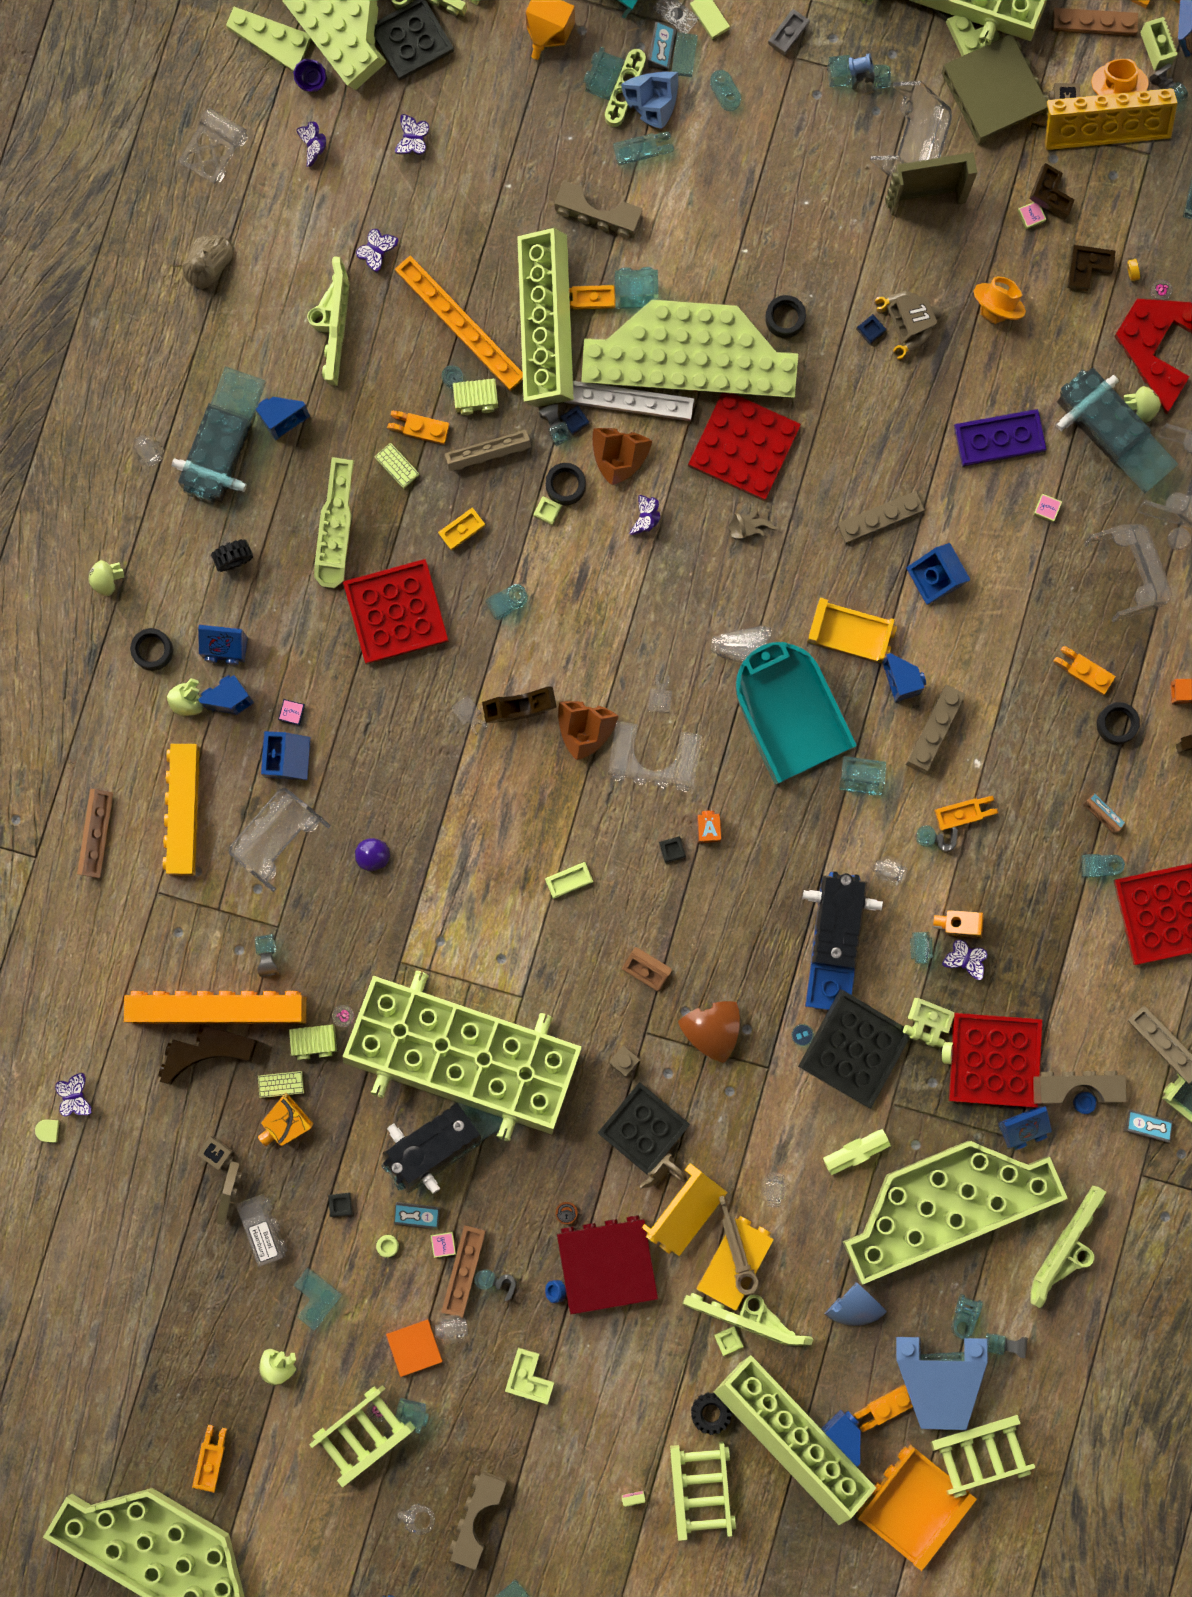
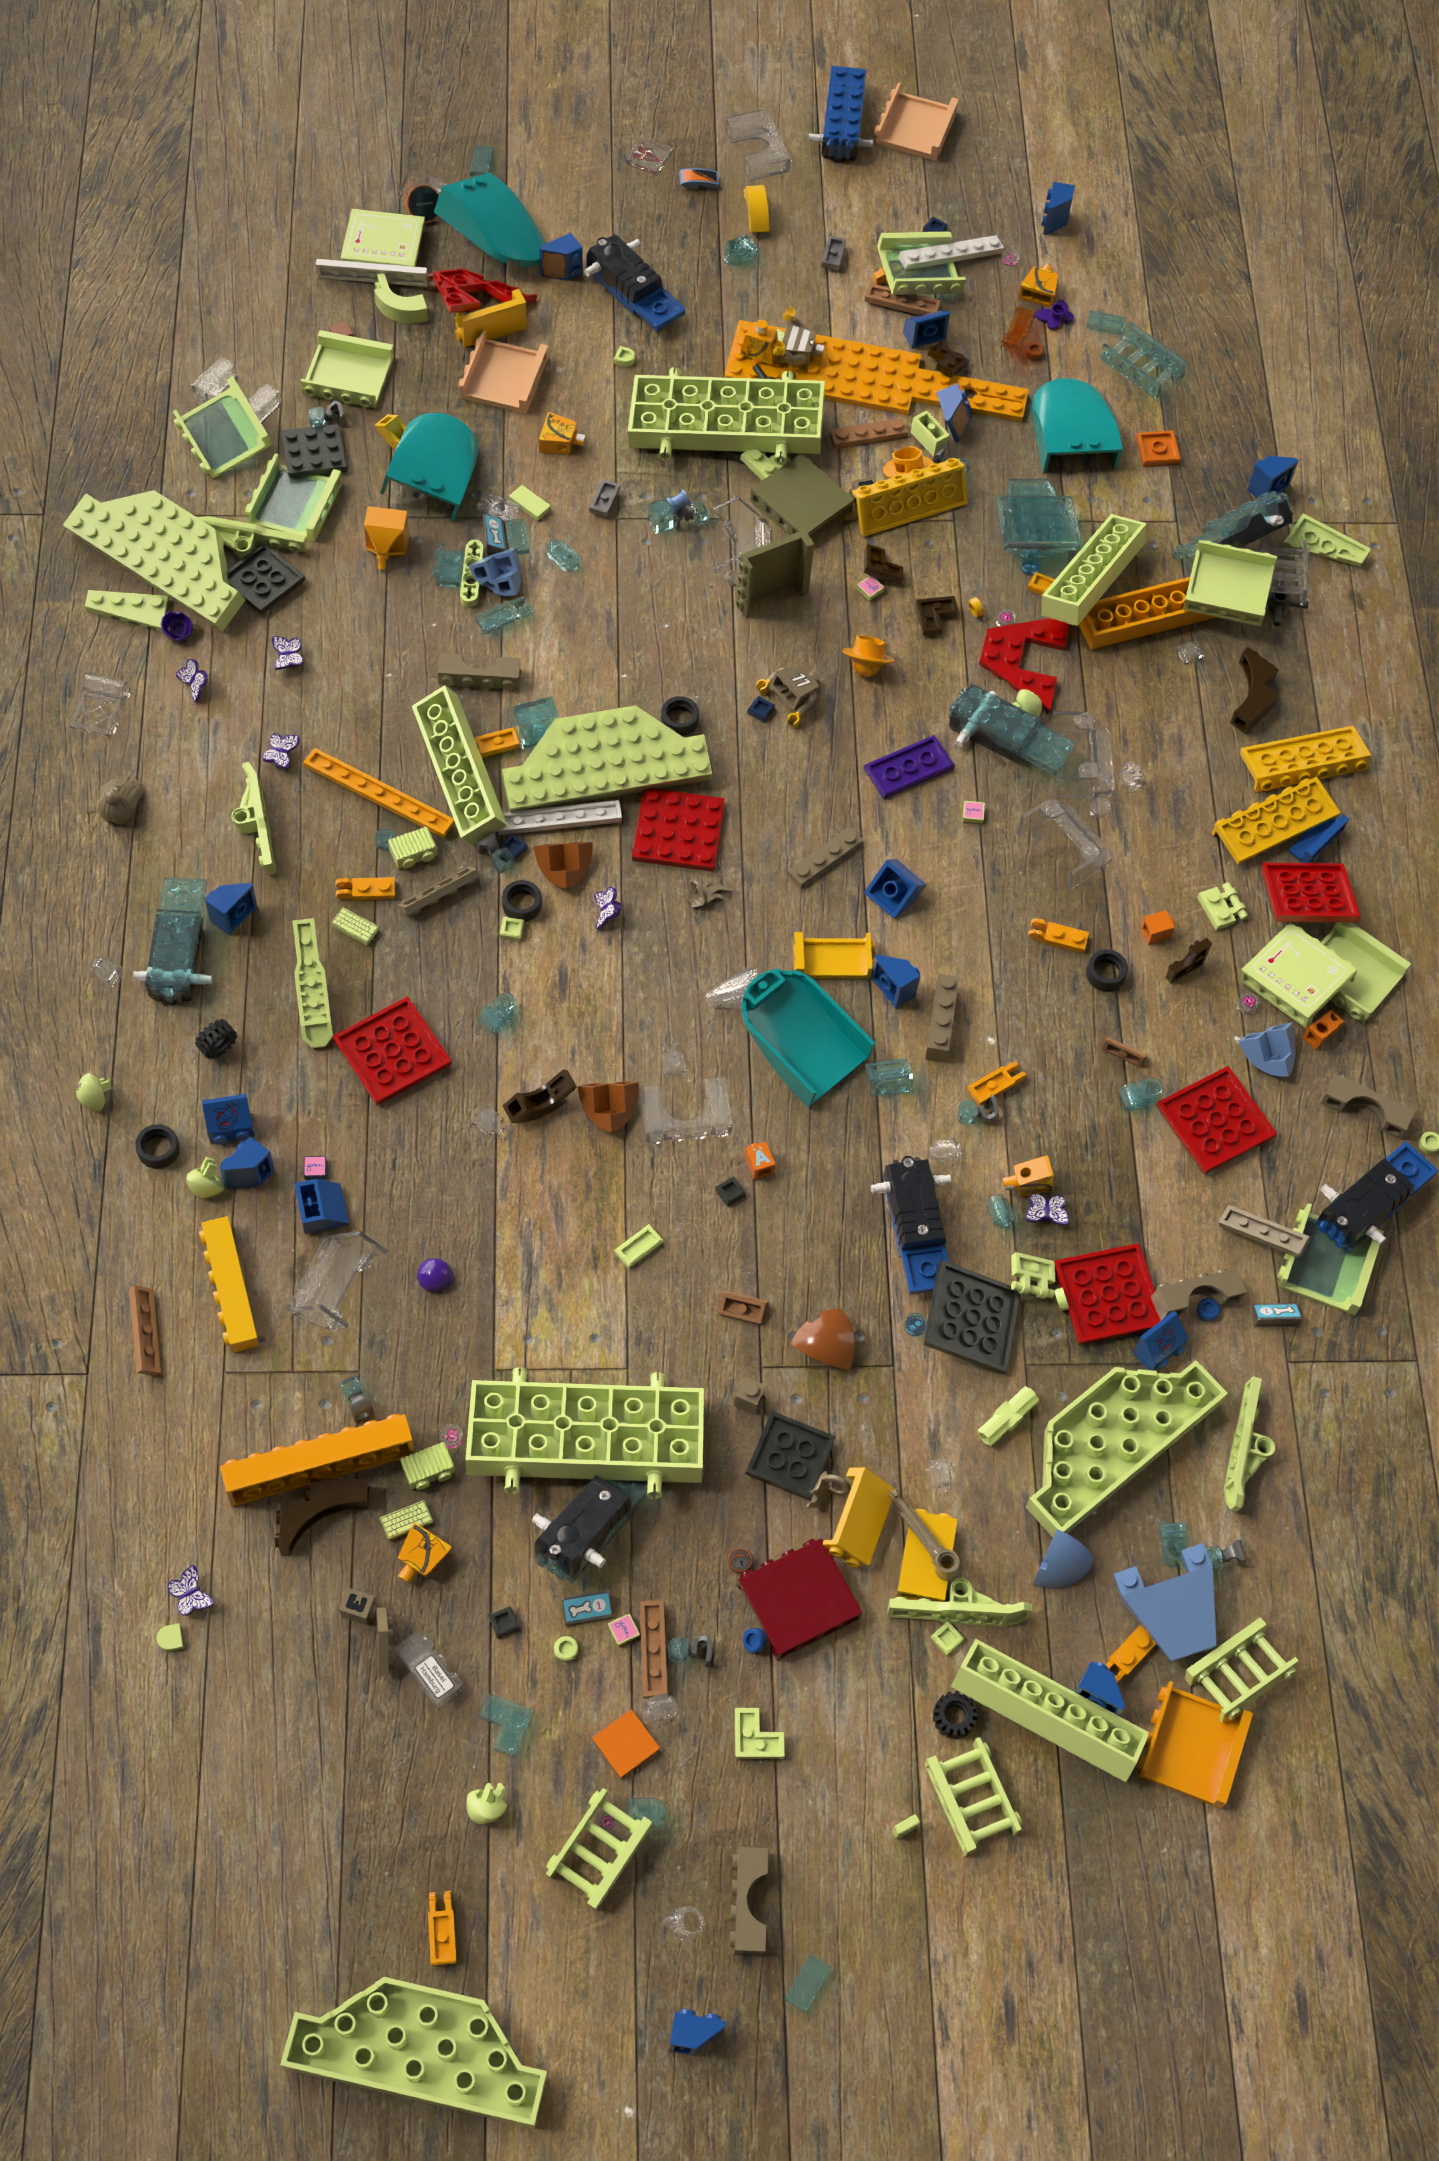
camera: 25 degrees left, 20 degrees down
yellow plate [438,507,485,551] -> none

